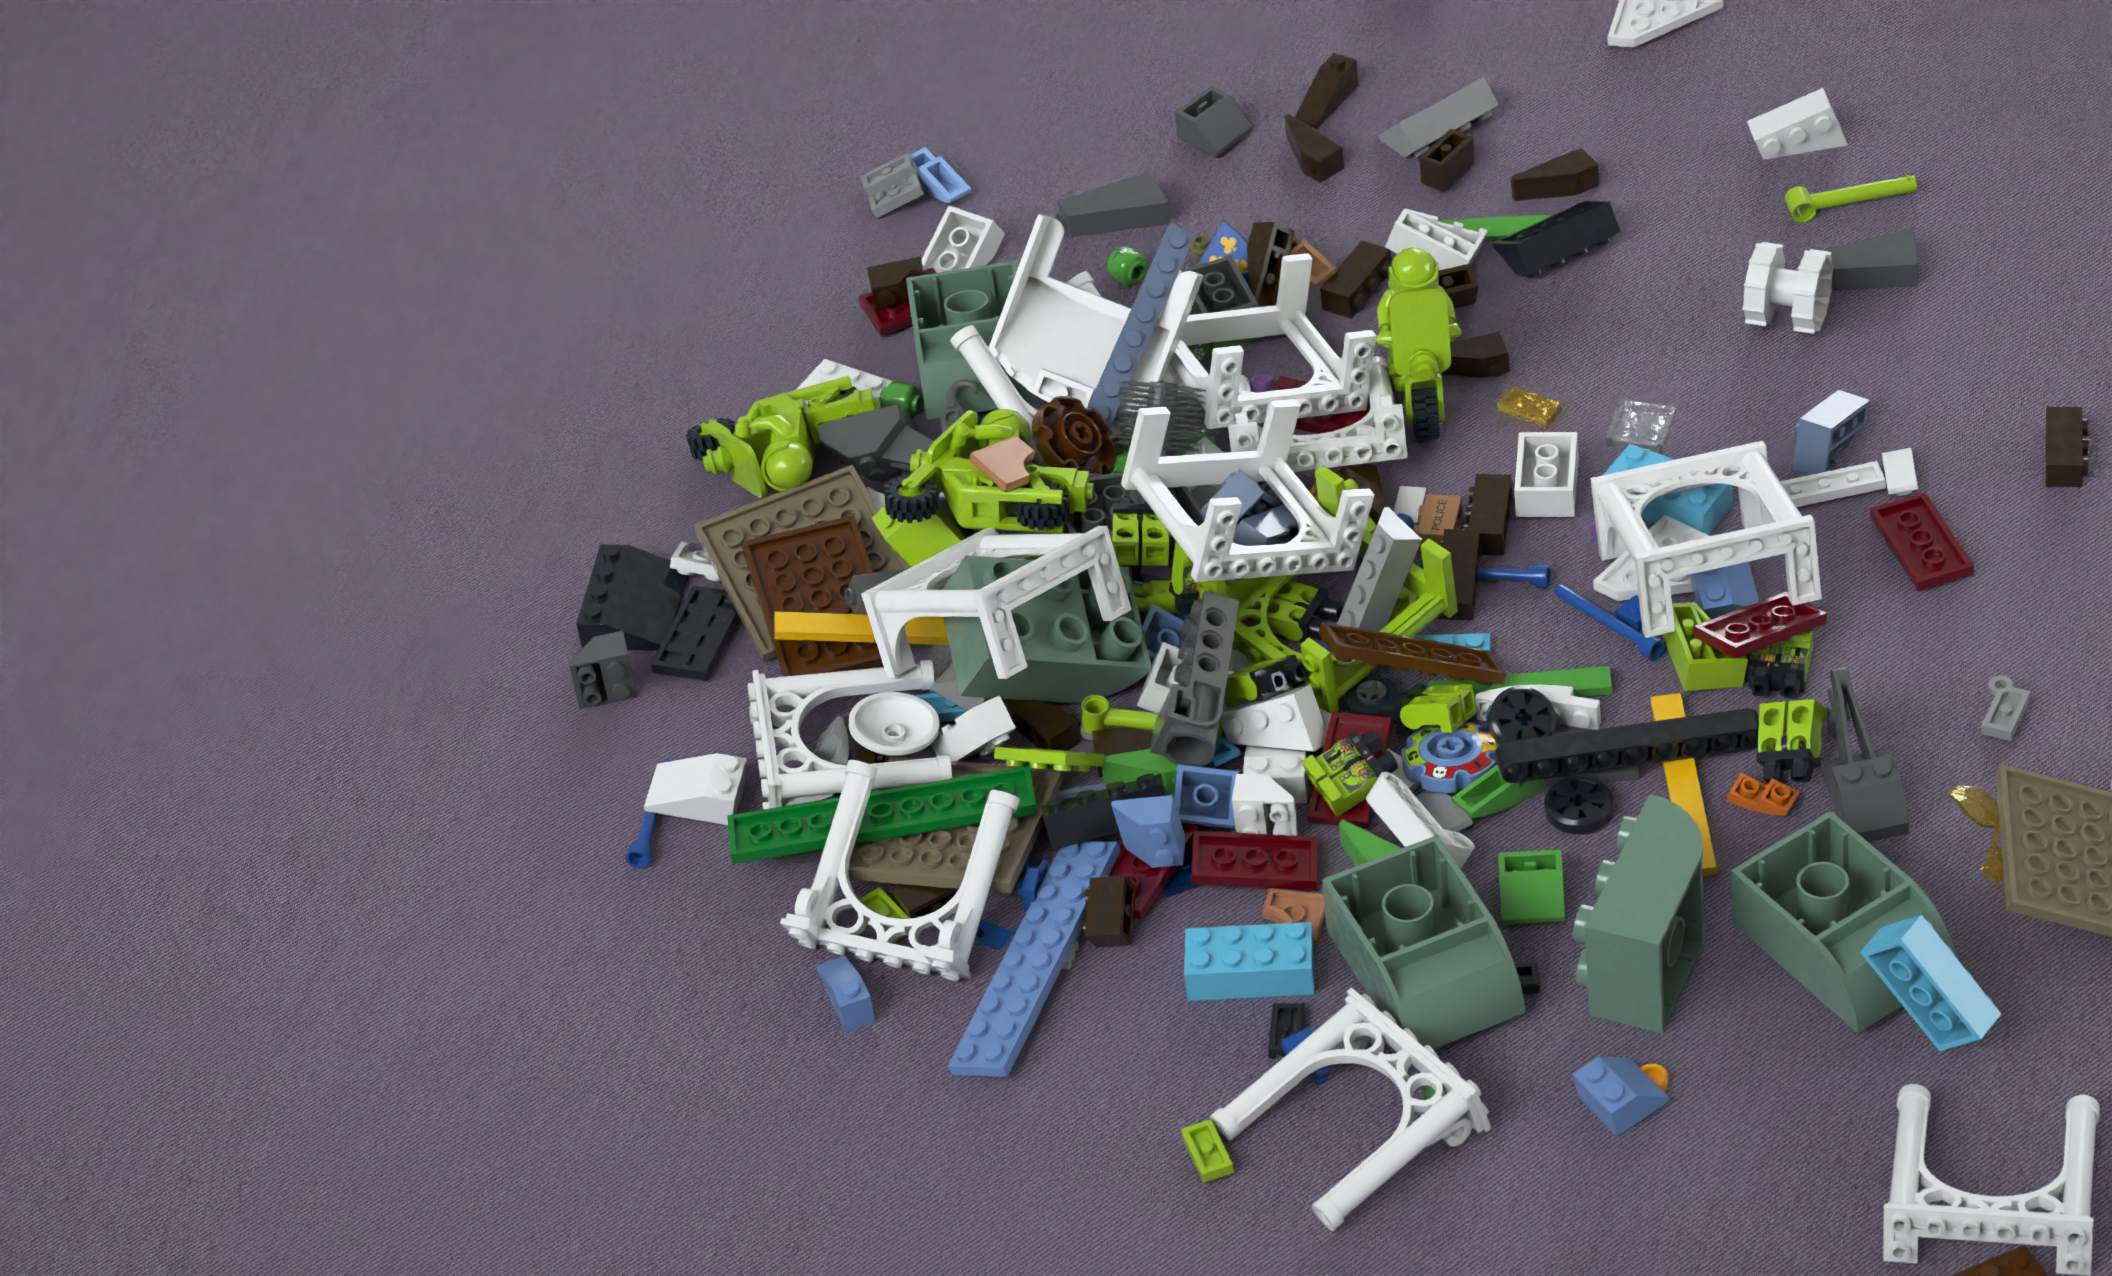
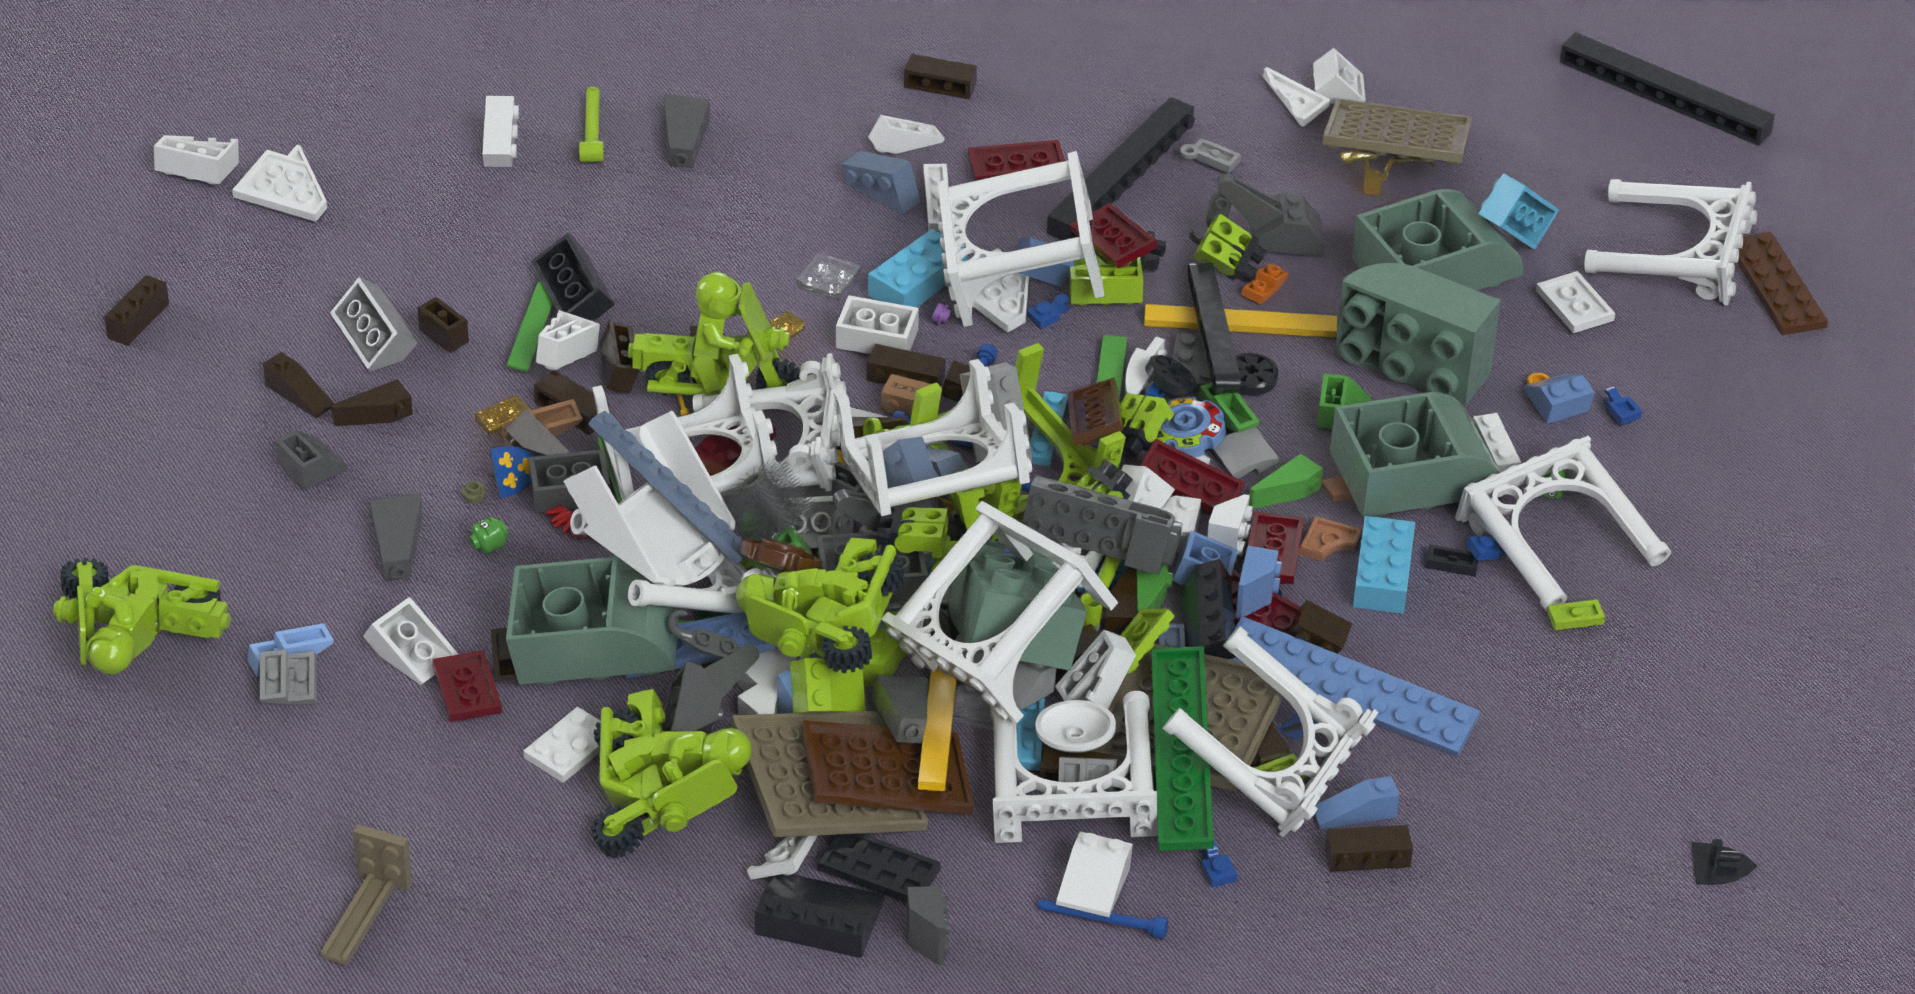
camera: 90 degrees left, 0 degrees up
dark brown slope [867,257,924,309] -> none
bright green head [879,381,923,419] -> none
tile [969,436,1035,492] -> none
hips [1302,730,1399,817] -> none
white beam [1366,772,1475,869] -> none
dark brown slope [1511,148,1599,201] -> none
blue piece [1554,584,1666,661] -> none
white piece [1742,242,1834,334] -> none
white slope [1882,448,1918,496] -> none
none -> lime piece [53,558,231,675]
none -> dark tan bracket [321,824,412,965]
none -> clear yellow plate [475,395,530,434]
none -> white slope [868,115,945,154]
none -> black brick [1047,97,1195,240]
none -> blue plate [1201,839,1238,888]
none -> dark brown brick [1325,825,1413,872]
none -> white brick [1473,413,1521,473]
none -> white plate [1536,271,1615,333]
none -> blue plate [1602,387,1642,426]

